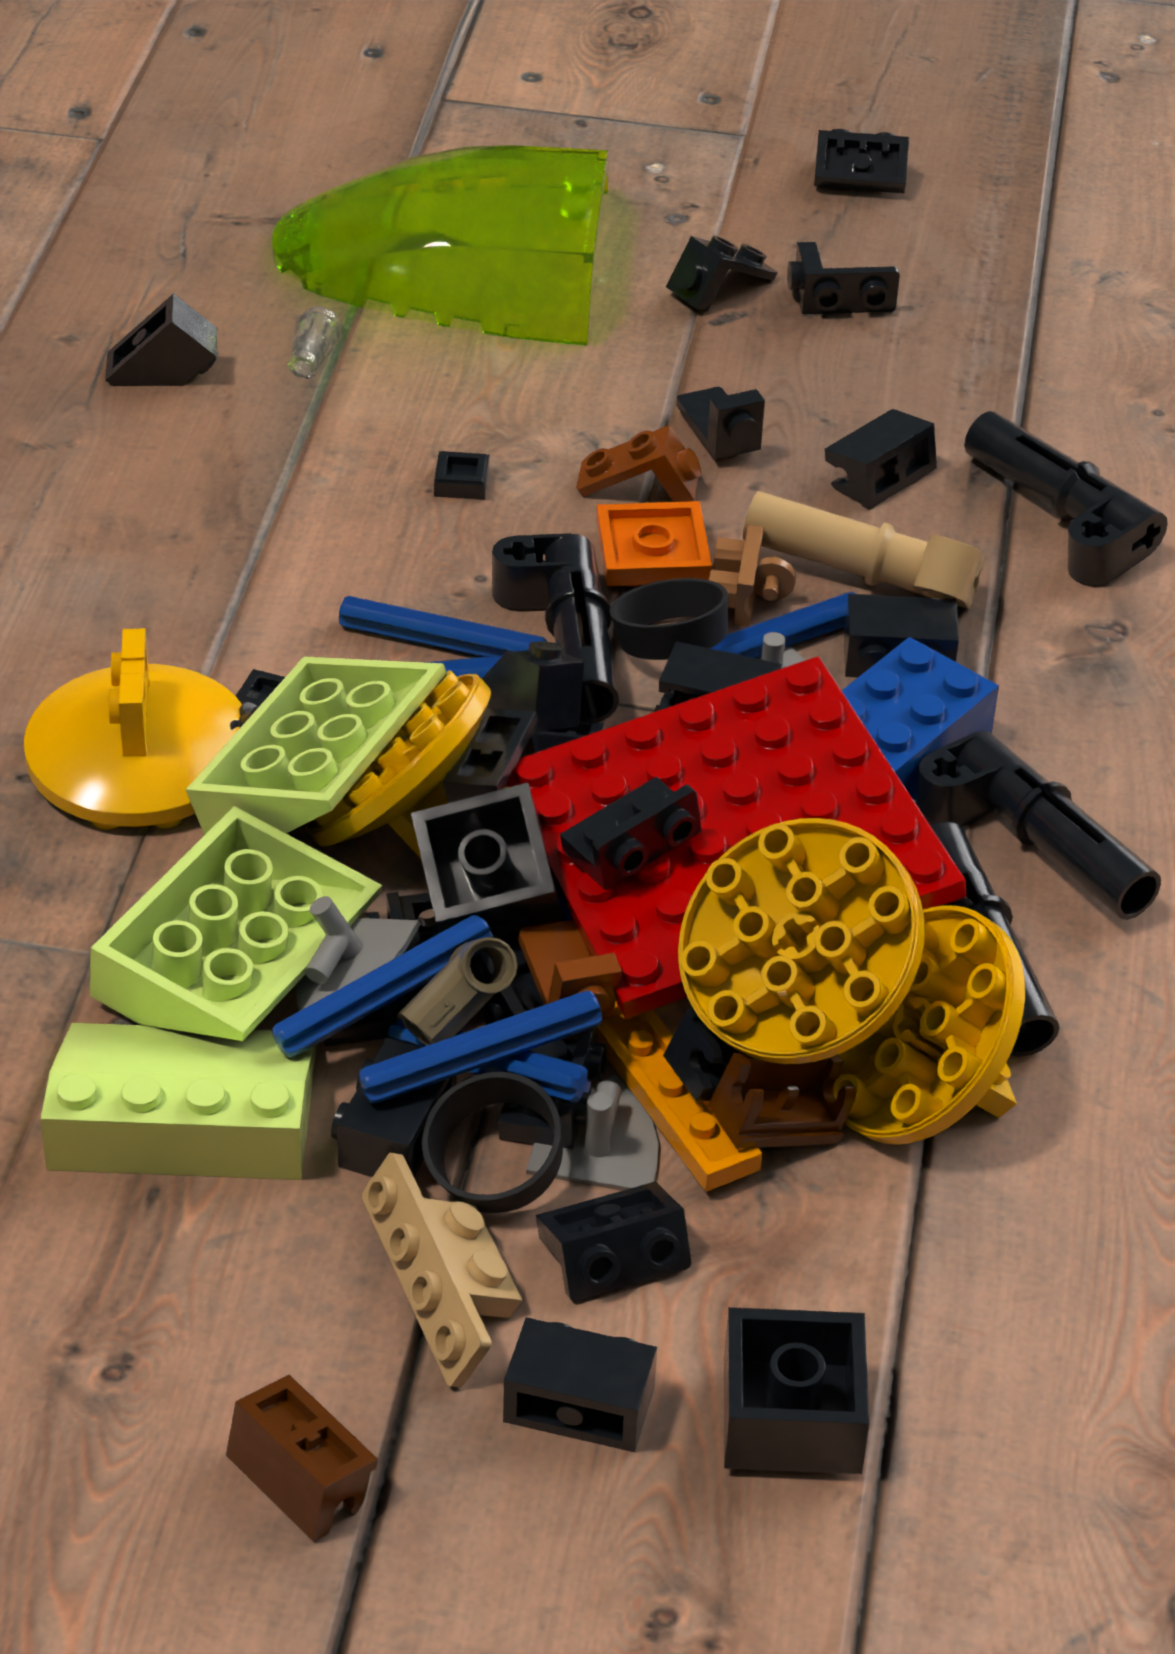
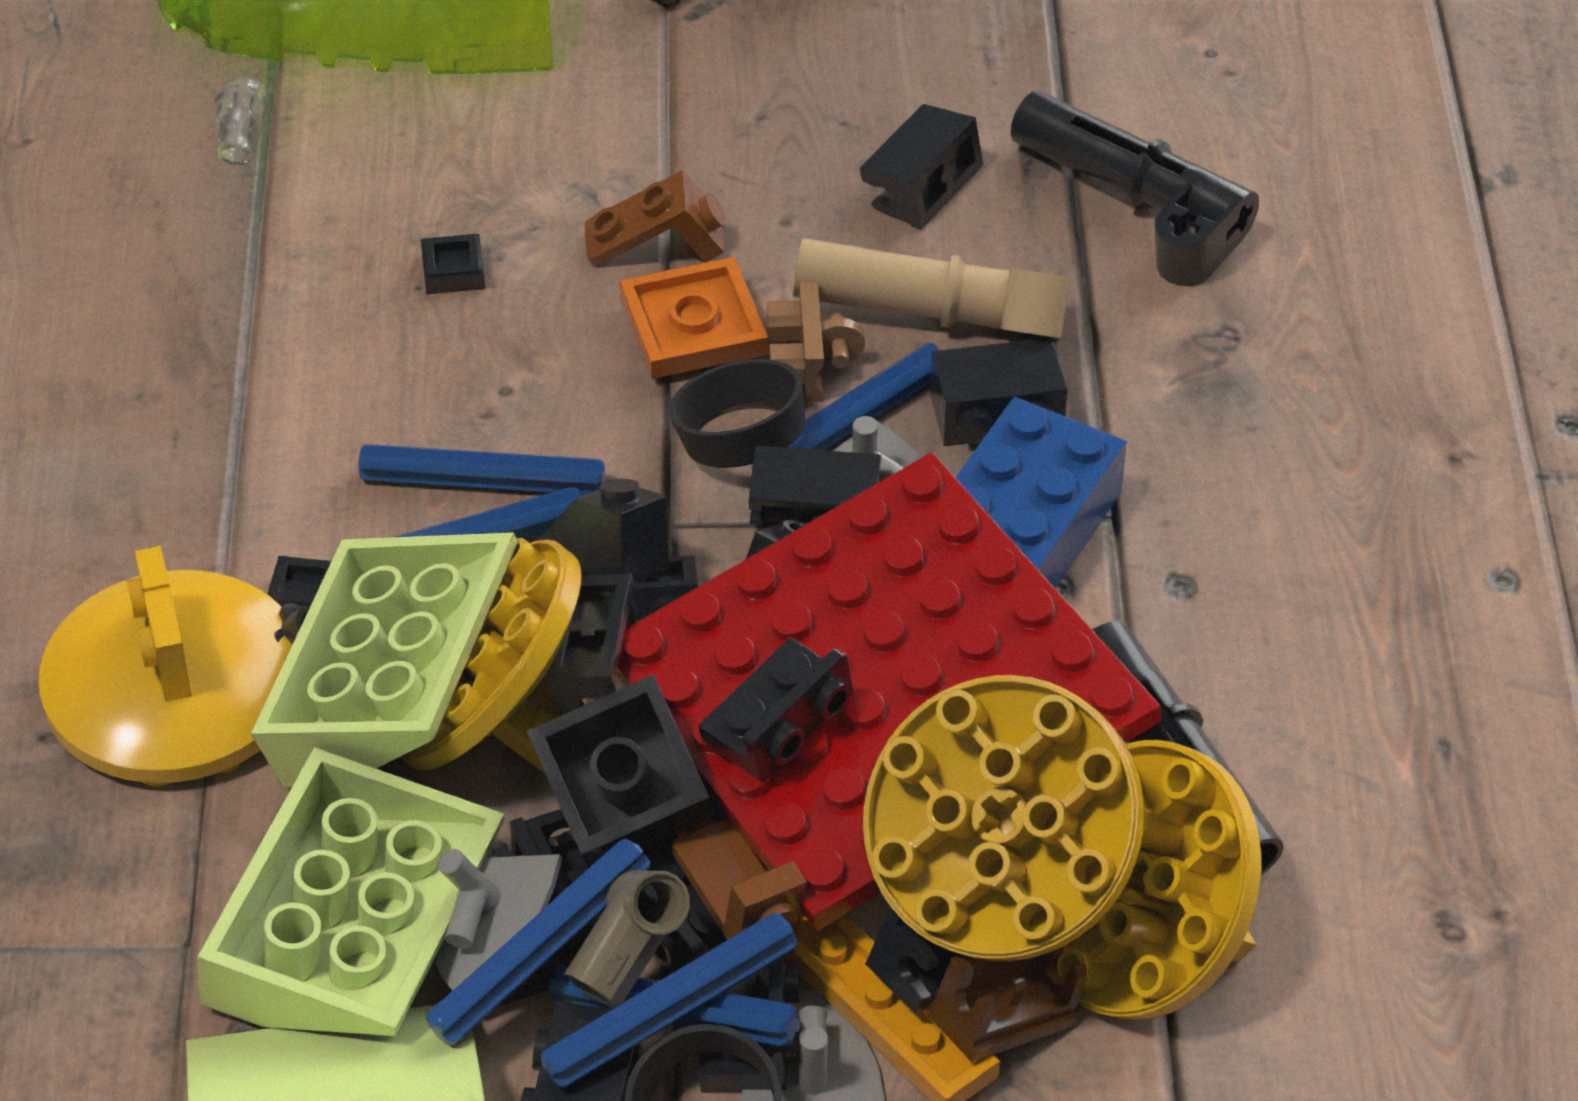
camera: 10 degrees left, 5 degrees up
black slope [105,293,218,386] -> none
black piece [492,533,619,722] -> none
black bracket [676,387,765,460] -> none
black piece [916,730,1161,920] -> none

